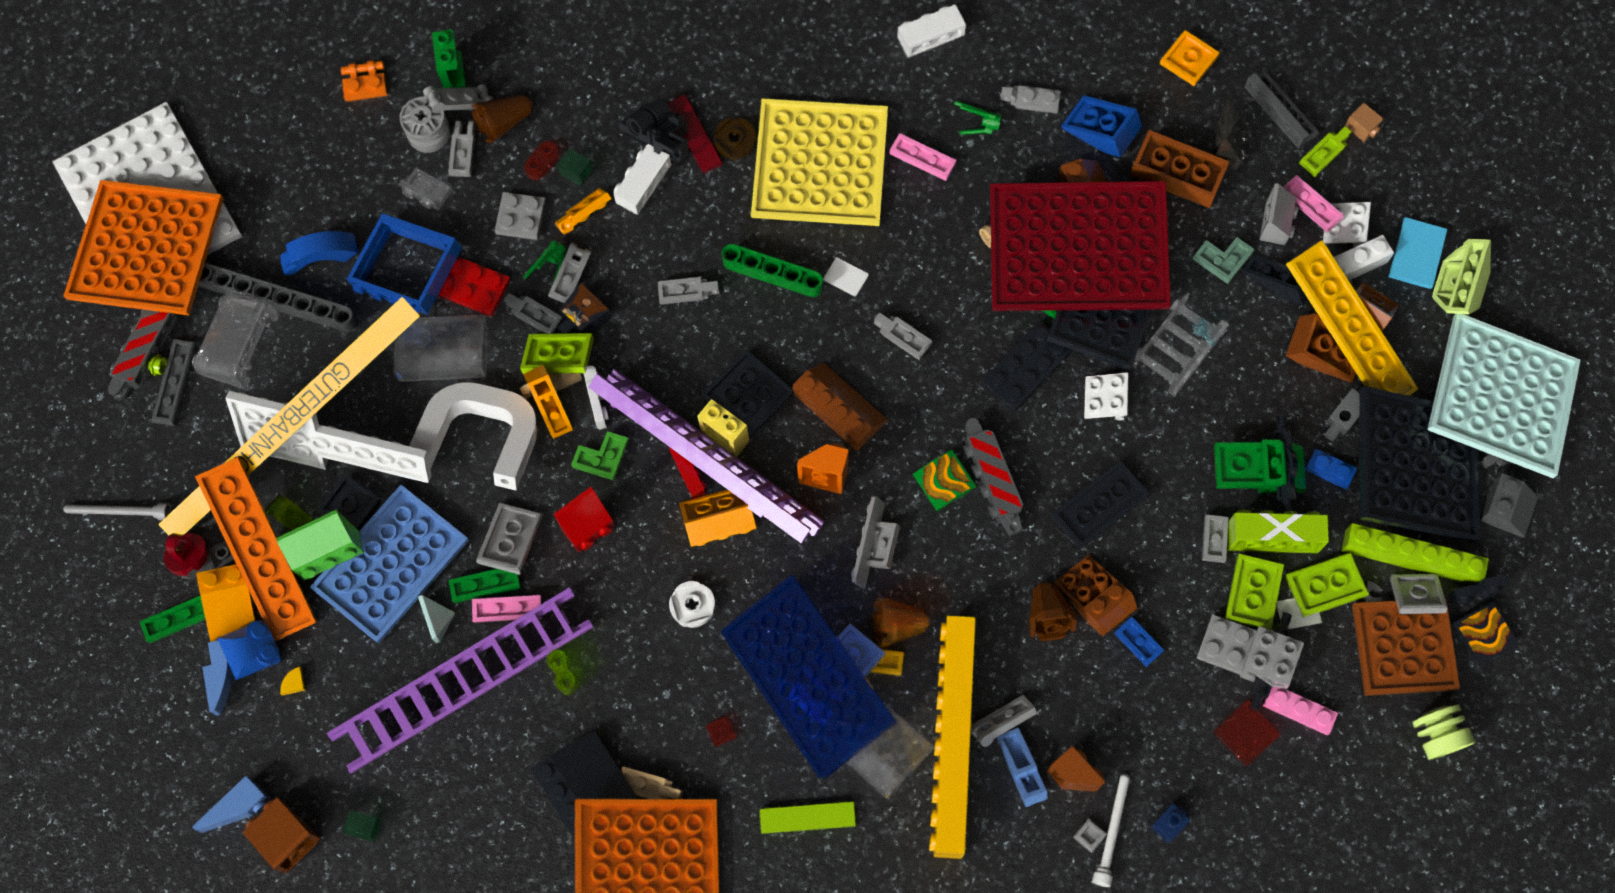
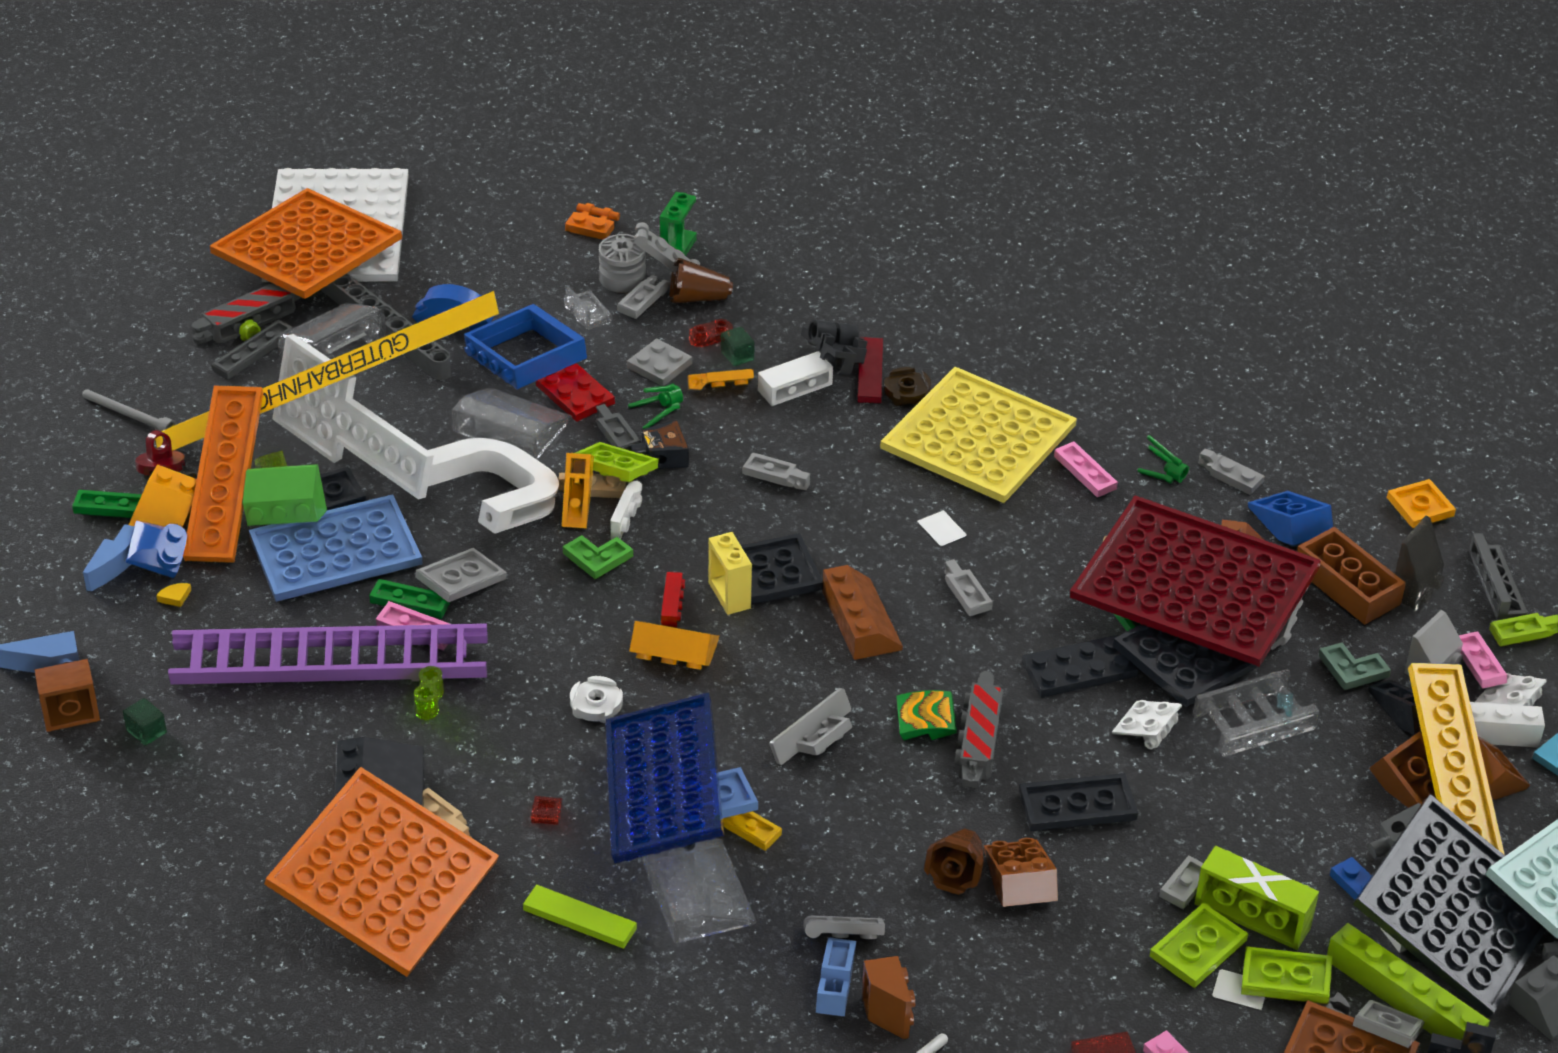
camera: 25 degrees right, 30 degrees down
light aqua slope [418,595,455,643] -> none
light grey plate [548,242,591,303] -> none
red slope [554,487,615,553] -> none
ladder [588,369,825,543] -> none
green beam [722,244,823,297] -> none
orange slope [797,443,849,494] -> none
clear orange cone [872,598,929,647] -> none
white brick [898,5,966,57] -> none
yellow brick [929,616,975,859] -> none
blue plate [1114,617,1164,667] -> none
light grey piece [1197,612,1304,711] -> none
green piece [1214,415,1306,512] -> none

